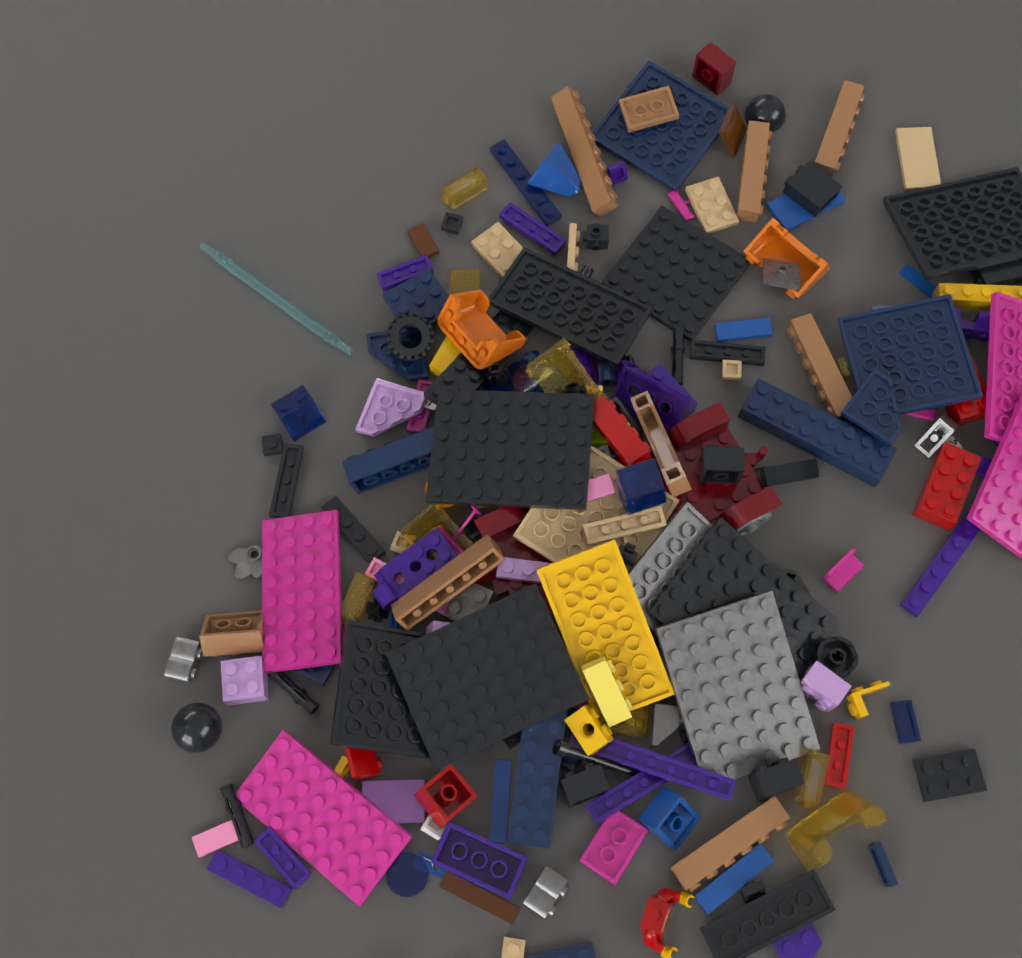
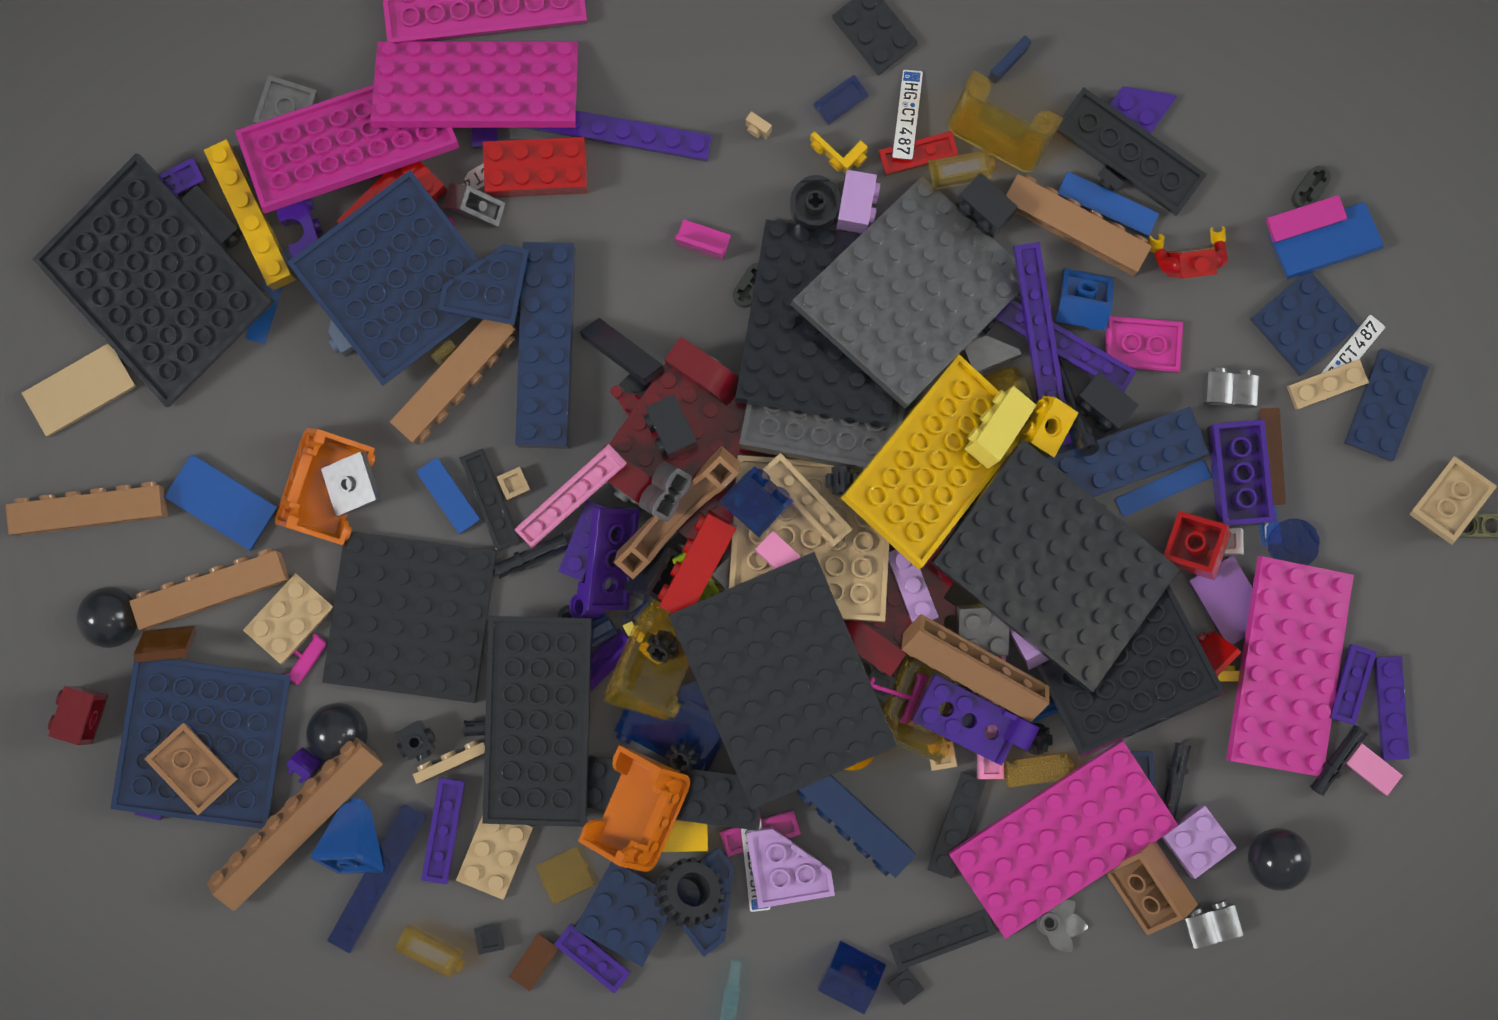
camera: 120 degrees left, 15 degrees up
black brick [783,161,842,218] -> none
none -> black piece [306,703,368,762]
none -> bright pink tile [514,444,627,548]
none -> flat silver brick [639,461,692,522]
none -> tan plate [745,111,772,139]
none -> white sticker [893,70,923,159]

